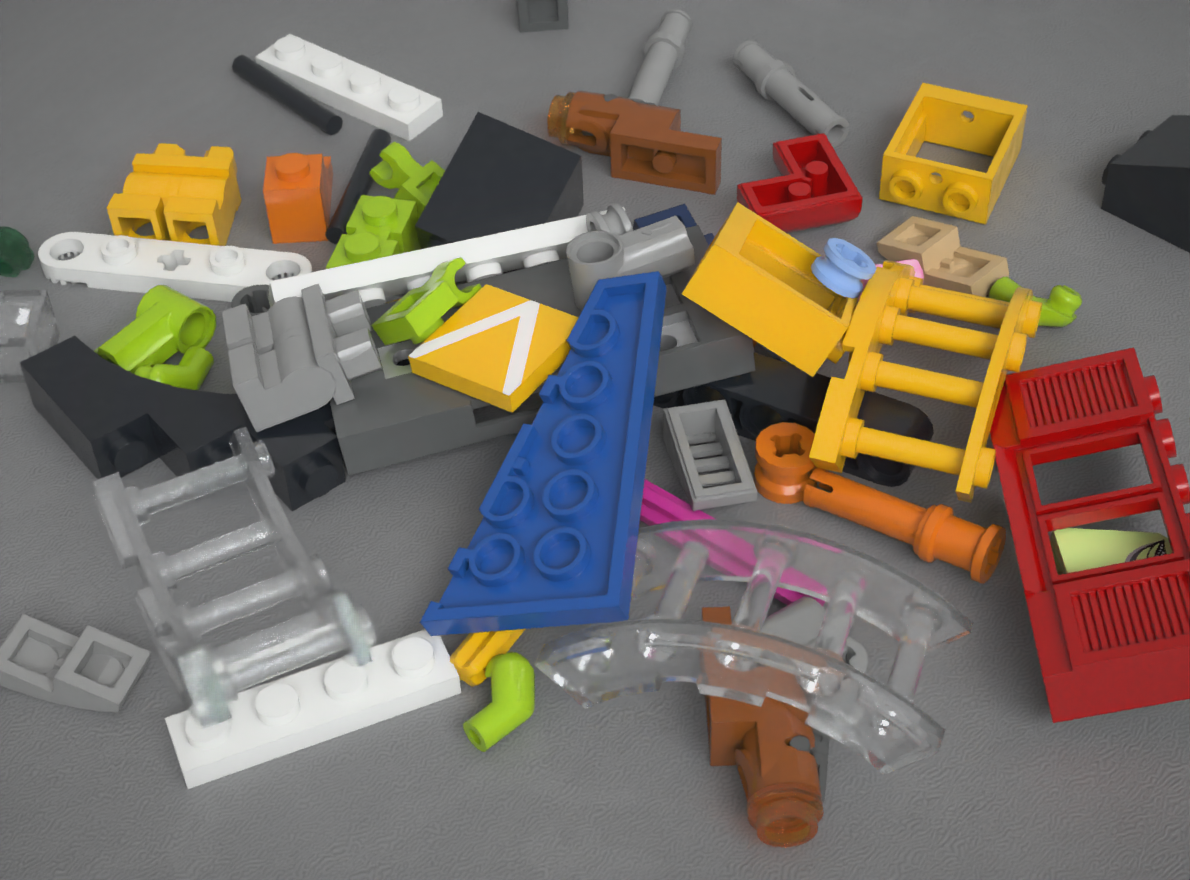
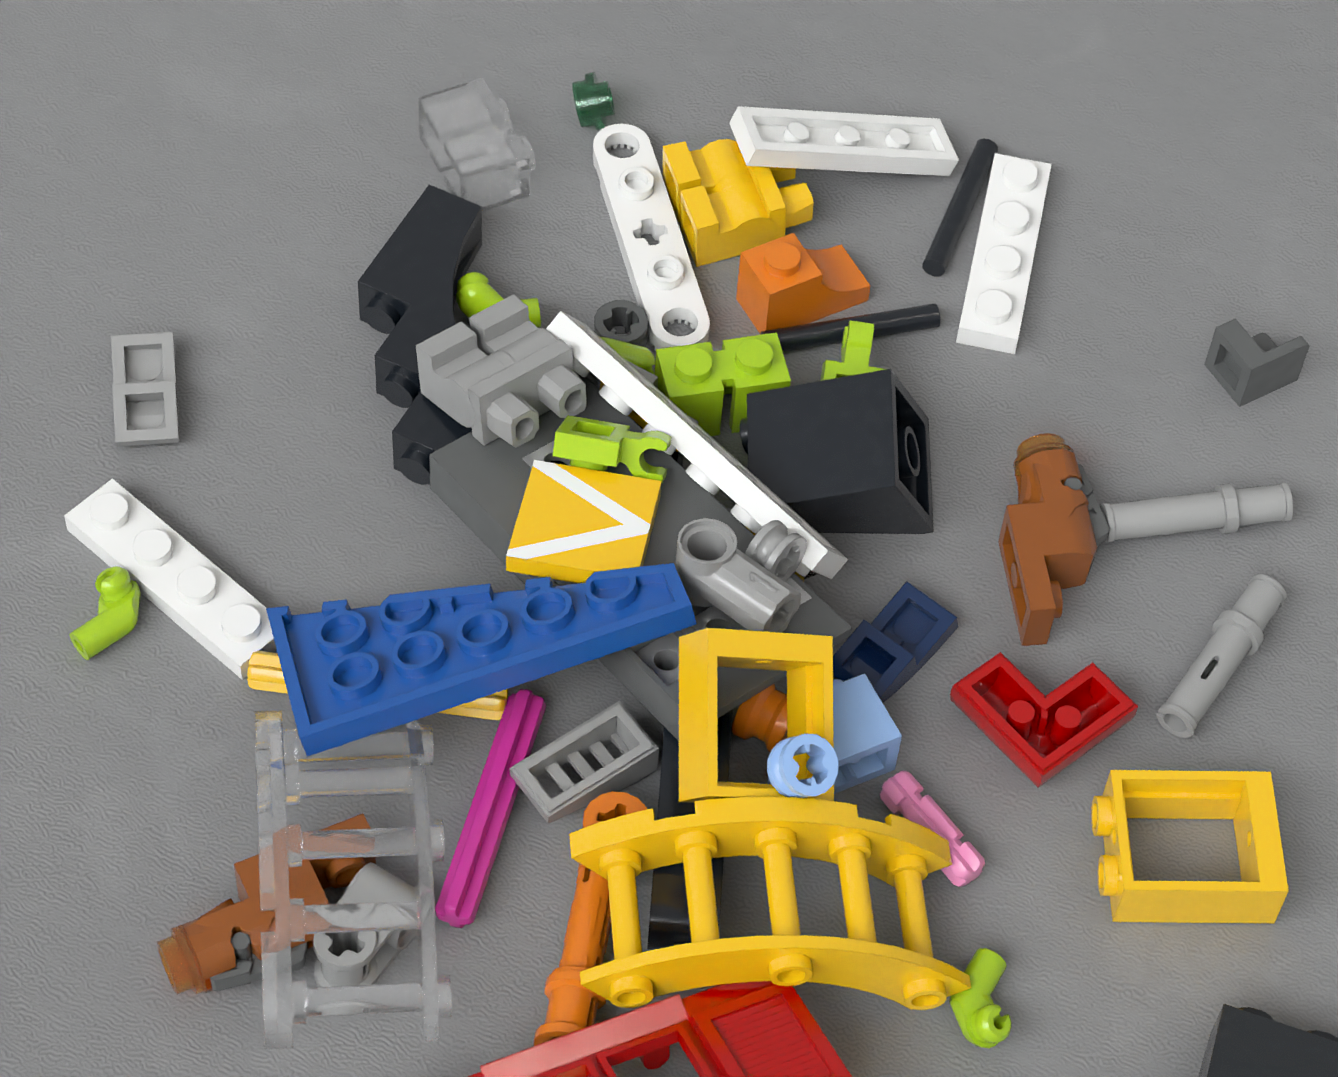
camera: 60 degrees right, 10 degrees up
clear fence [92,427,376,730] -> none
lime piece [94,285,216,374] -> none
lime arm [463,652,535,752] -> none
tan slope [877,216,1010,297] -> none
none -> lime arm [69,566,141,660]
none -> white plate [729,106,959,176]

